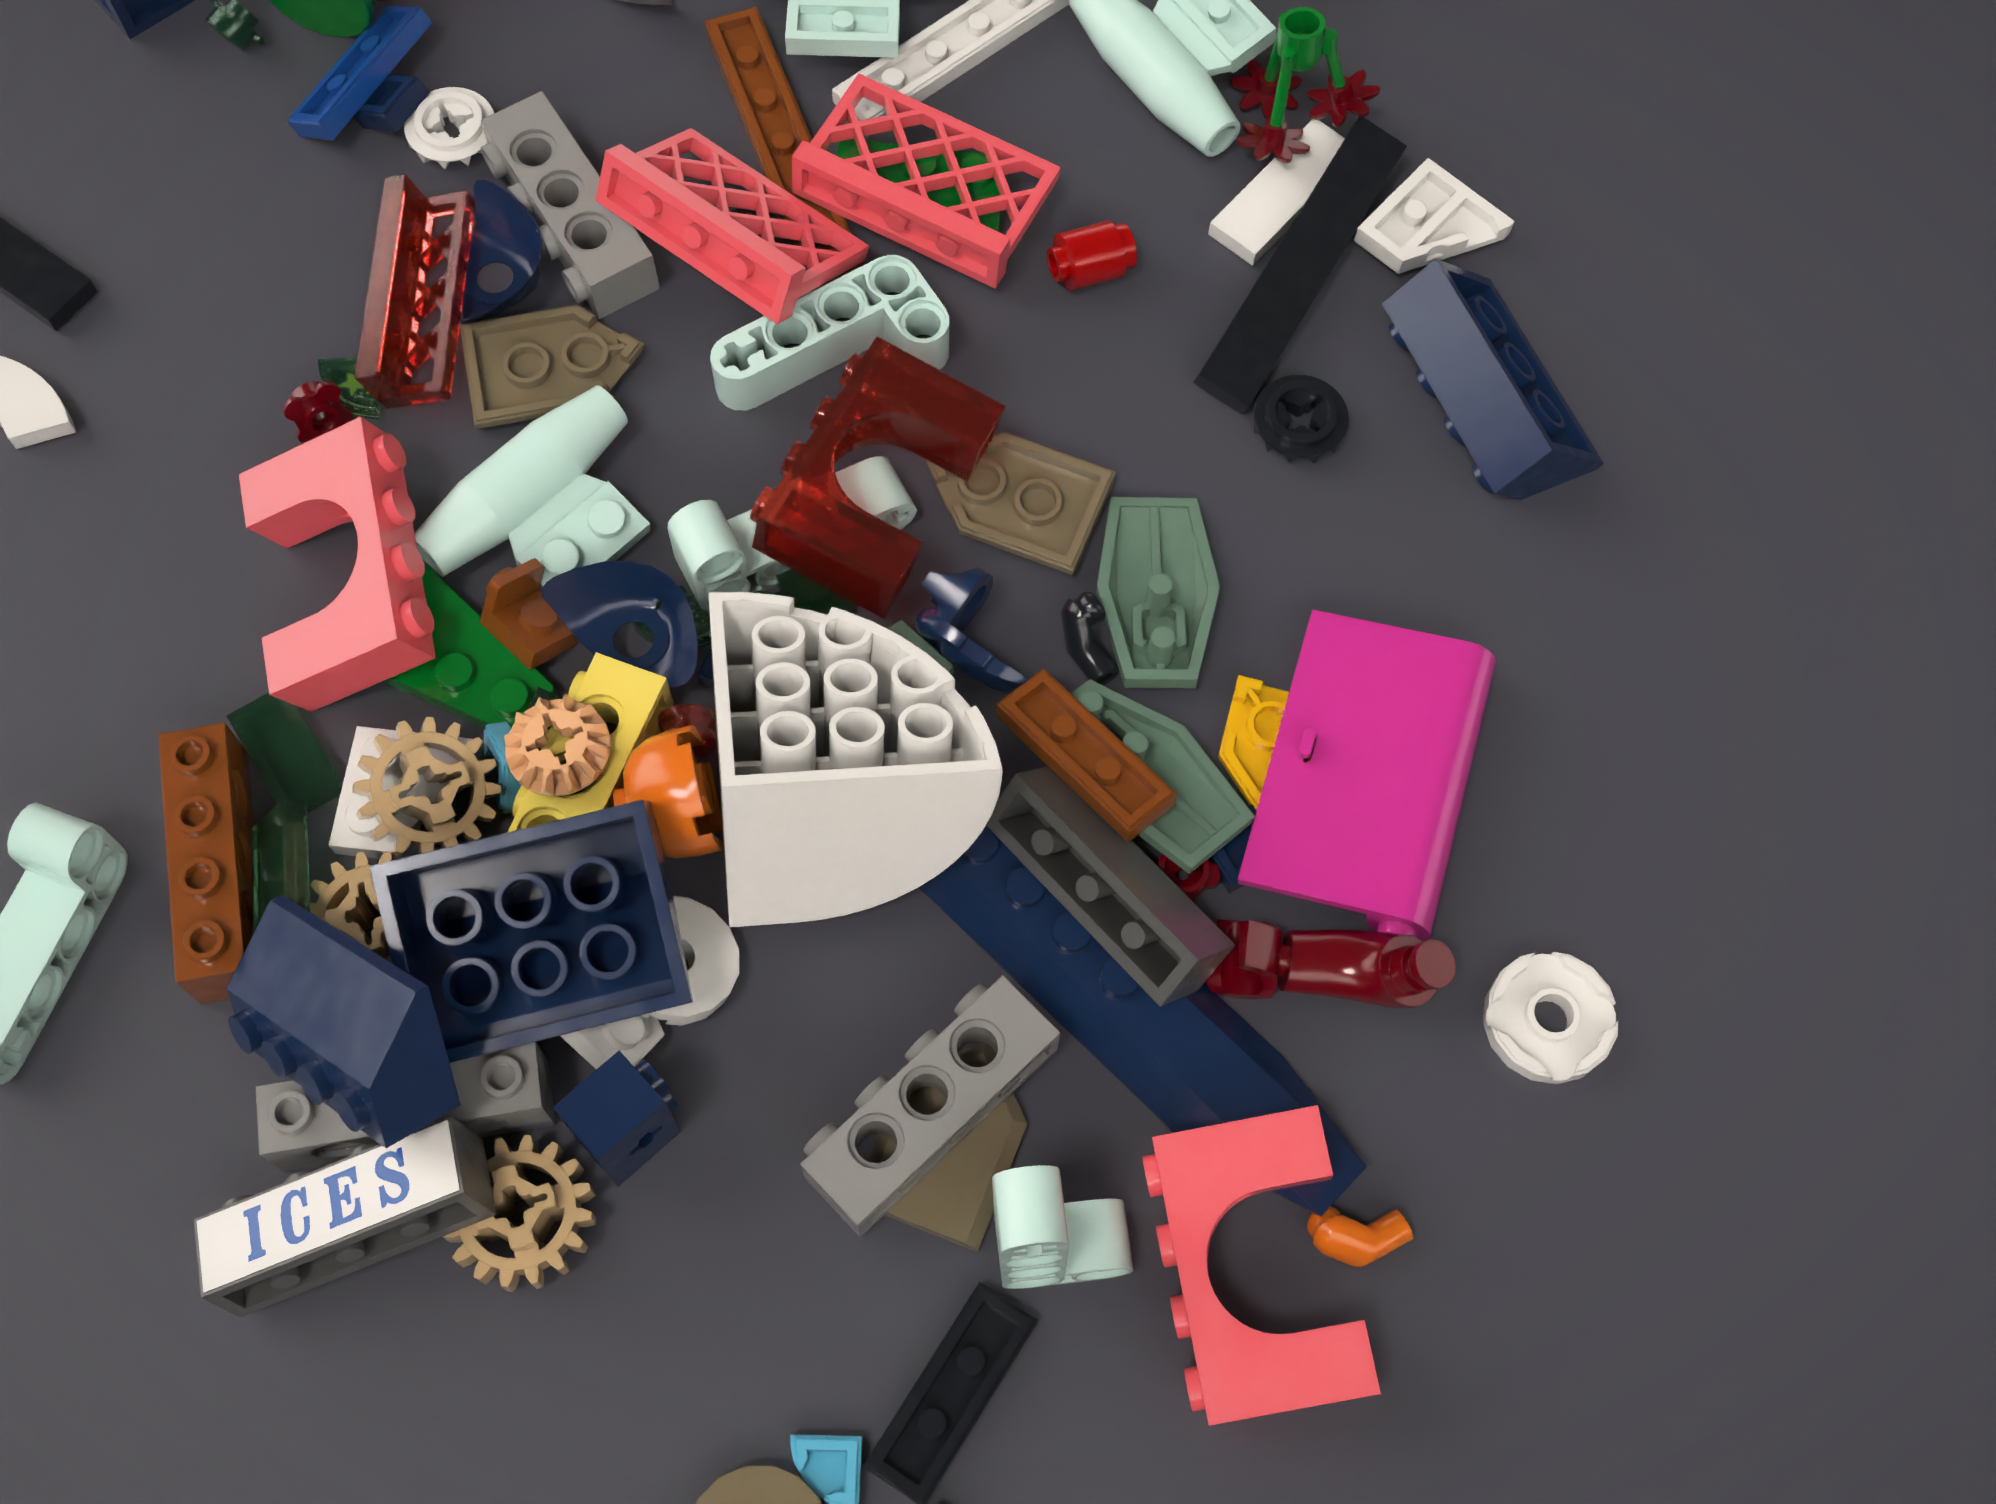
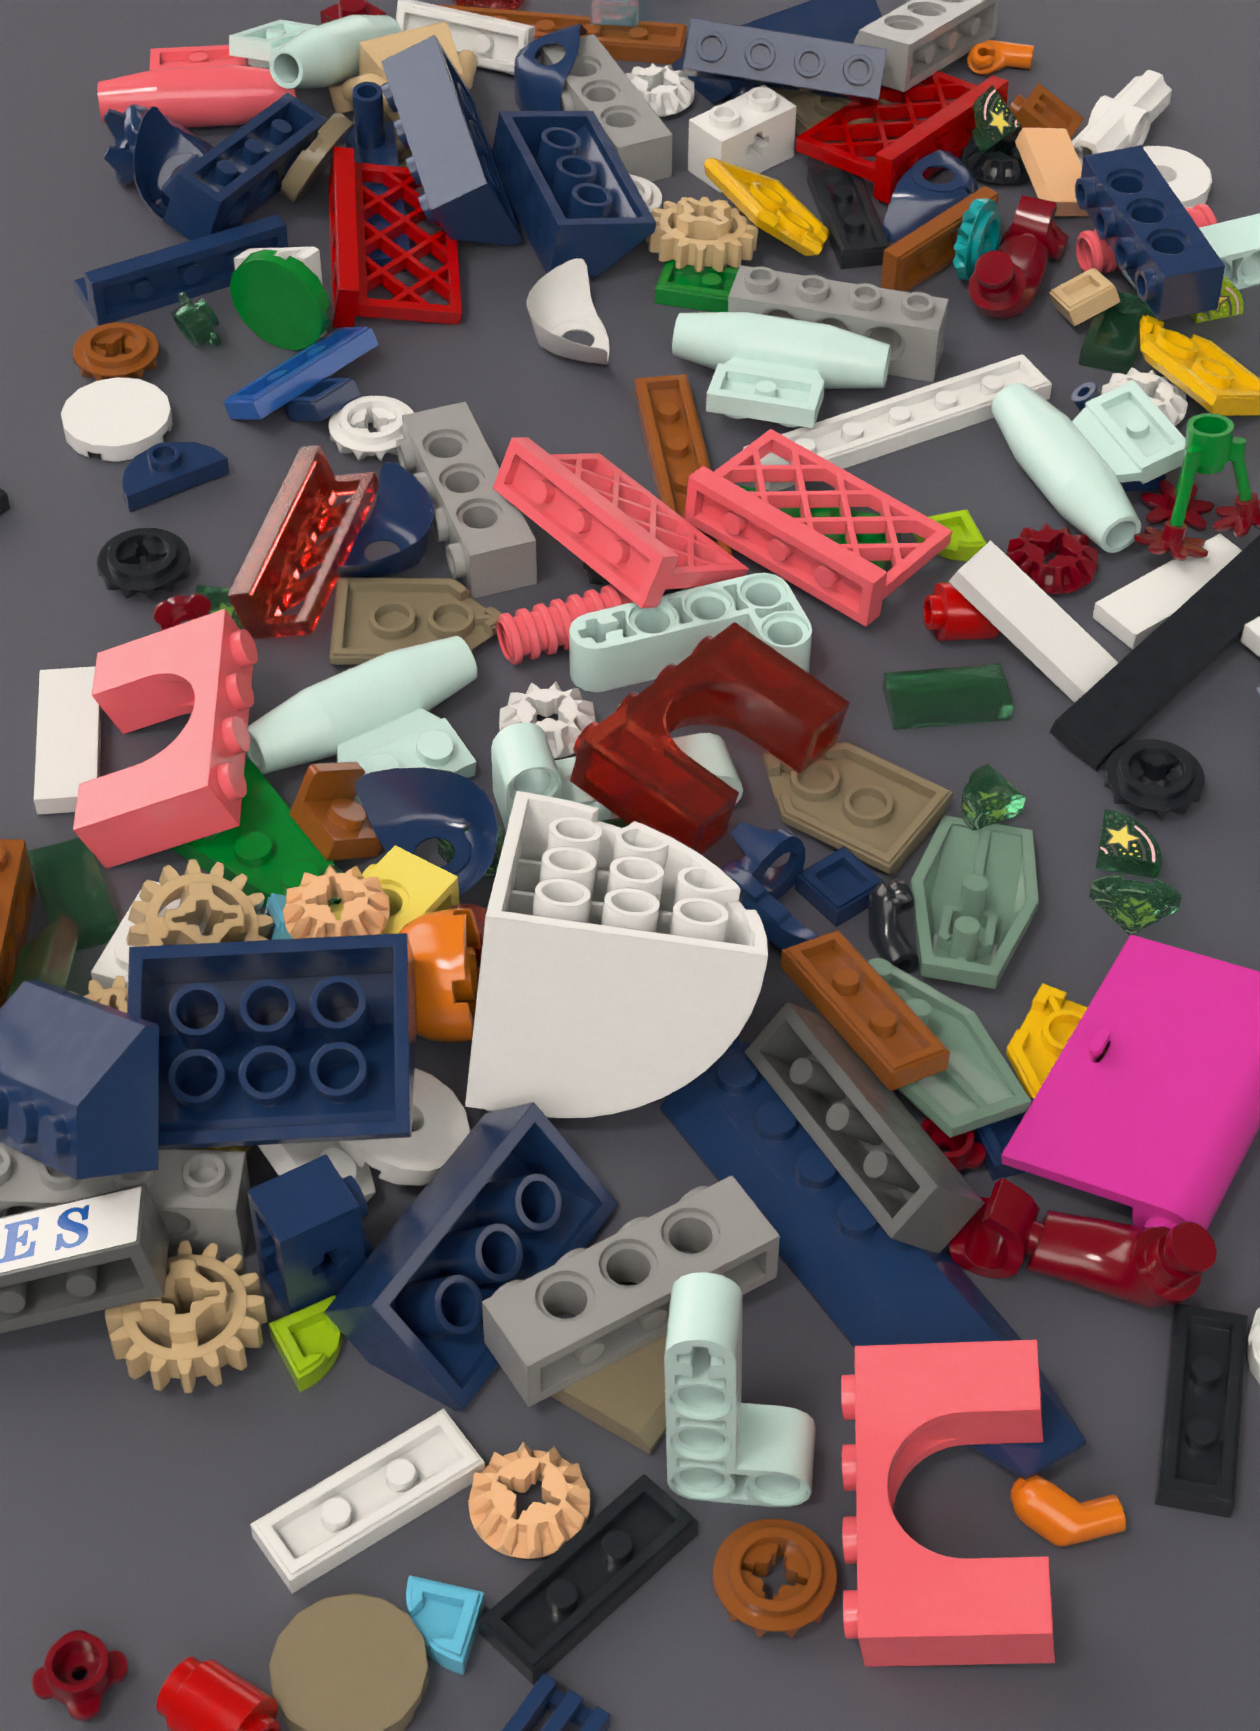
camera: 15 degrees right, 20 degrees down
none -> white tile [34,666,102,815]
none -> white tile [61,377,173,462]
none -> dark orange gear [73,322,160,381]
none -> black gear [97,528,190,599]
none -> dark blue plate [121,442,229,512]
none -> white tile [250,1409,485,1594]
none -> lime tile [269,1295,343,1392]
none -> dark blue slope [324,1102,619,1411]
none -> light nougat gear [468,1442,590,1559]
none -> coral piece [496,584,633,665]
none -> white gear [499,681,596,759]
none -> dark orange gear [713,1518,837,1639]
none -> dark blue tile [795,846,886,927]
none -> clear green tile [882,663,1013,730]
none -> lime tile [913,509,986,562]
none -> white tile [949,540,1118,703]
none -> clear green tile [960,764,1025,831]
none -> dark red gear [1006,523,1098,594]
none -> clear green tile [1089,874,1182,936]
none -> clear green tile [1095,809,1162,879]
none -> black tile [1154,1304,1248,1518]

